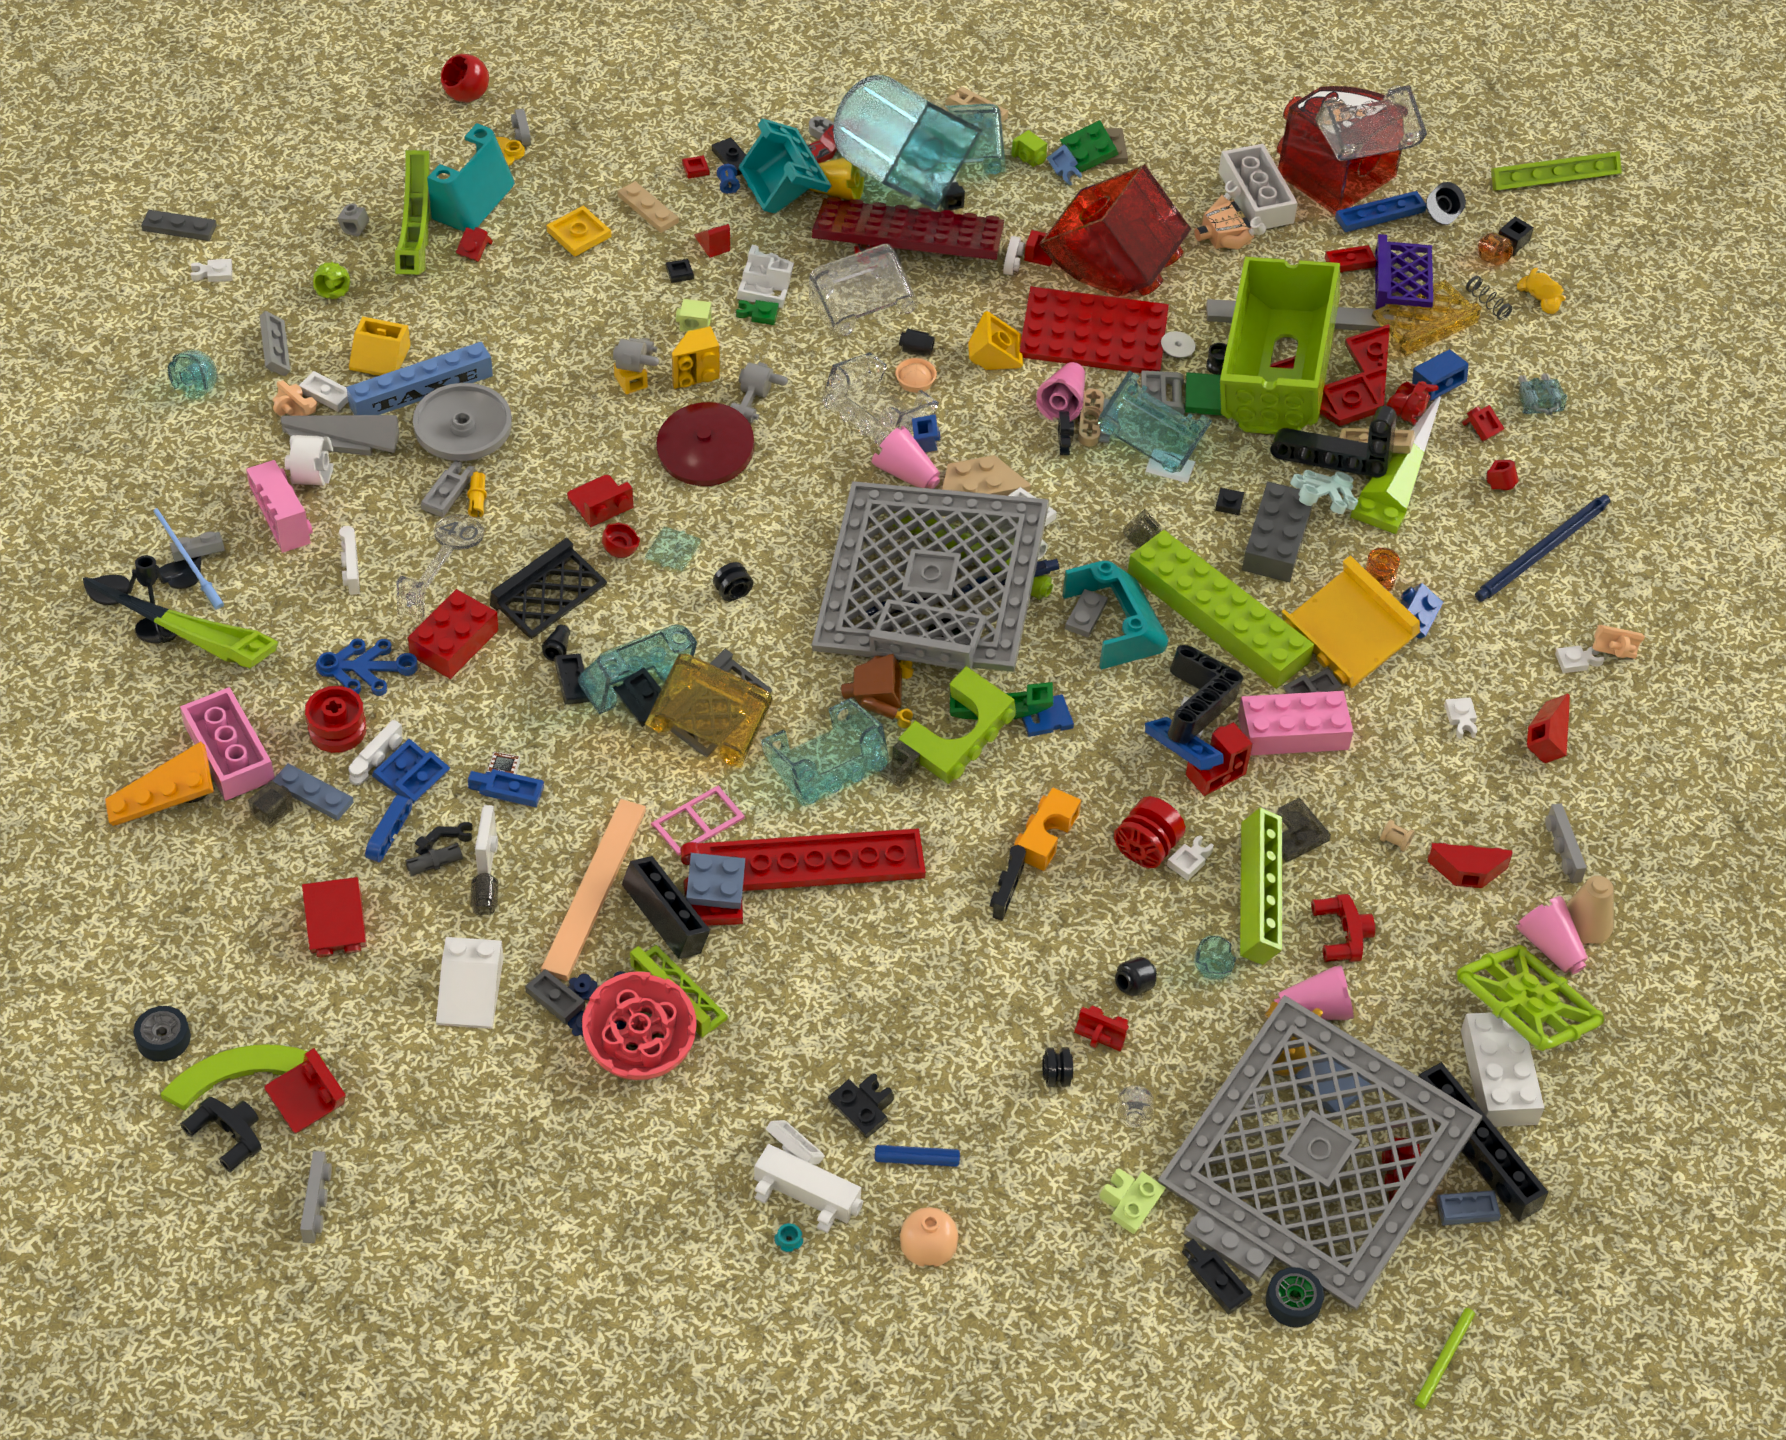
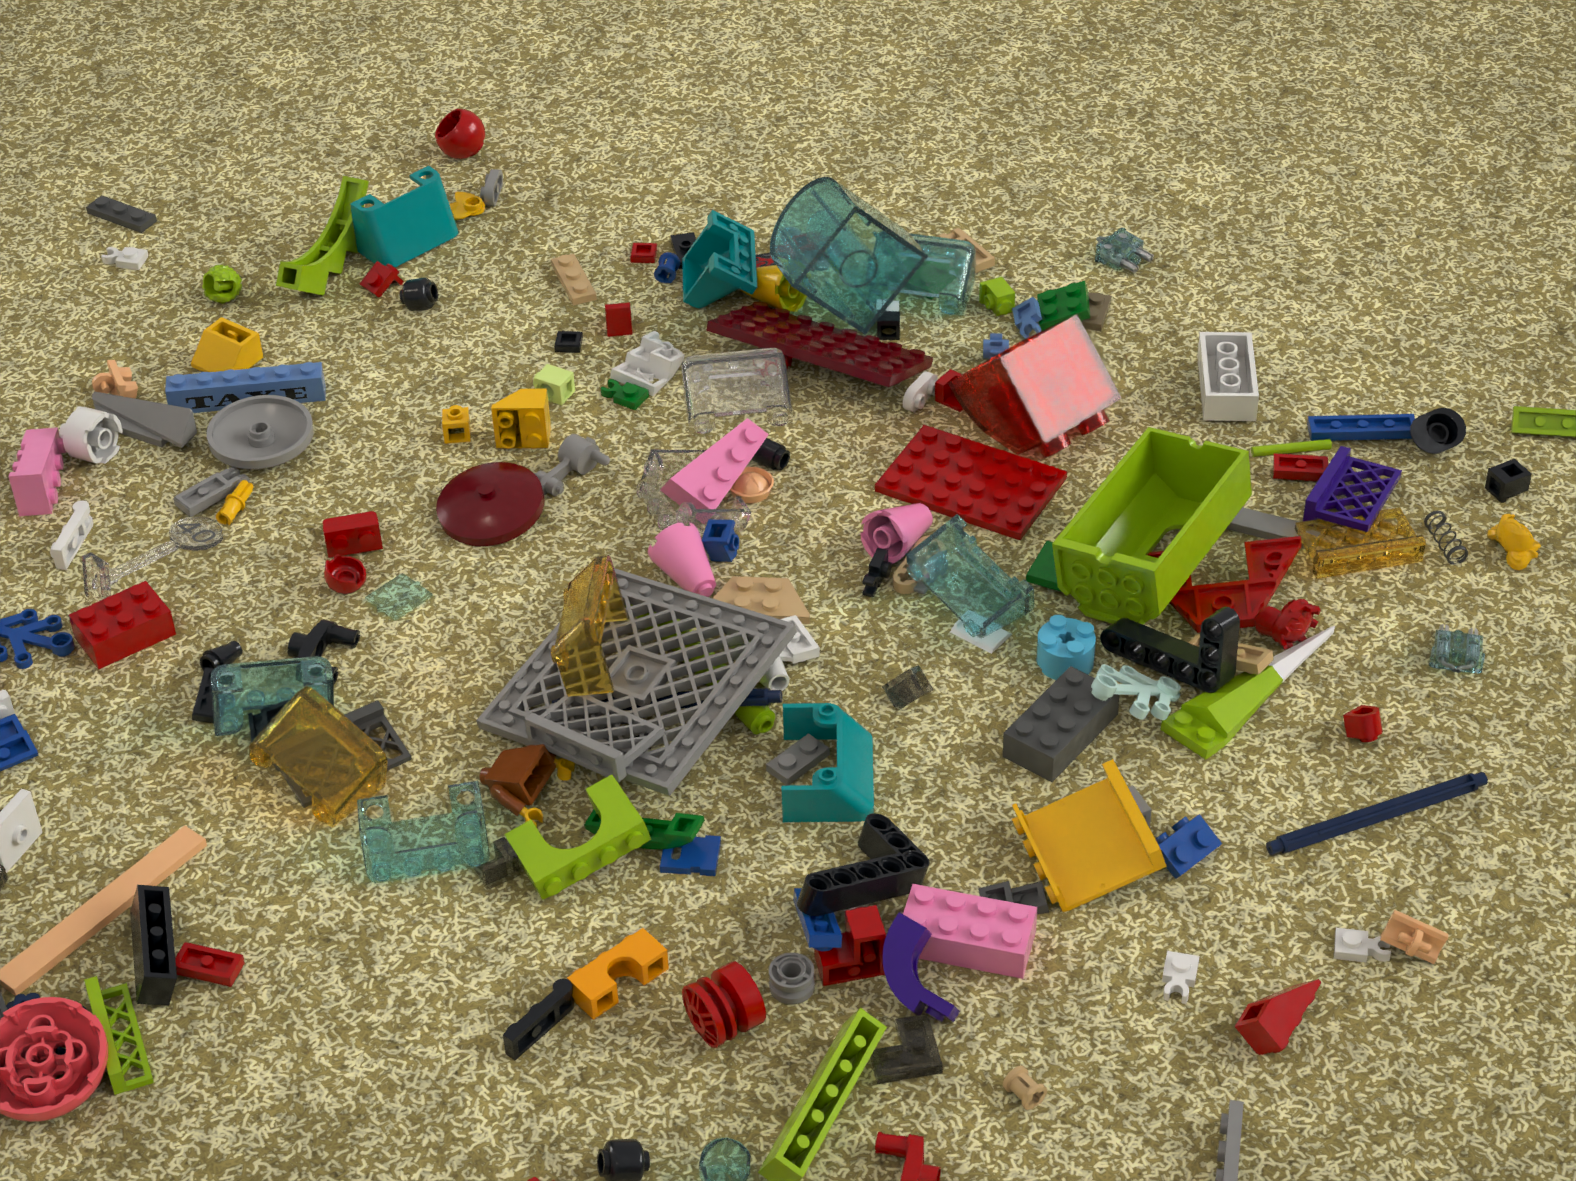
camera: 25 degrees right, 10 degrees down
clear light blue cylinder [168,349,218,400] -> none
light grey plate [259,311,291,376] -> none
white plate [299,371,348,412] -> none
light grey plate [337,203,369,237] -> none
blue hinge [468,769,544,808] -> none
tile [487,752,520,774] -> none
black fence [490,537,607,639] -> none
yellow plate [546,205,612,257] -> none
light grey piece [613,338,659,373] -> none
bright pink window [651,785,745,856] -> none
red hinge [680,828,926,896] -> none
sand blue plate [686,853,745,909] -> none
black wheel [713,562,754,602] -> none
yellow slope [968,311,1023,370] -> none
lime brick [1127,530,1314,689] -> none
light grey plate [1141,371,1185,416] -> none
white piece [1161,331,1196,358] -> none
white plate [1167,835,1214,881] -> none
light nougat torso [1194,180,1266,250] -> none
black plate [1215,487,1244,515] -> none
clear red brick [1277,86,1411,215] -> none
clear windscreen [1315,85,1427,161] -> none
clear orange wheel [1365,548,1400,591] -> none
blue brick [1412,349,1469,401] -> none
red slope [1427,843,1513,888] -> none
red bracket [1462,405,1505,442] -> none
clear orange head [1478,232,1513,266] -> none
none -> black connector [287,619,360,685]
none -> black head [400,277,438,311]
none -> clear yellow windscreen [551,555,628,697]
none -> bright pink wedge [660,418,769,523]
none -> light grey wheel [769,953,815,1004]
none -> dark purple arch [883,912,960,1023]
none -> medium blue gear [983,333,1009,364]
none -> medium azure brick [1036,615,1096,680]
none -> clear light blue piece [1095,228,1154,273]
none -> lime bar [1251,439,1332,457]

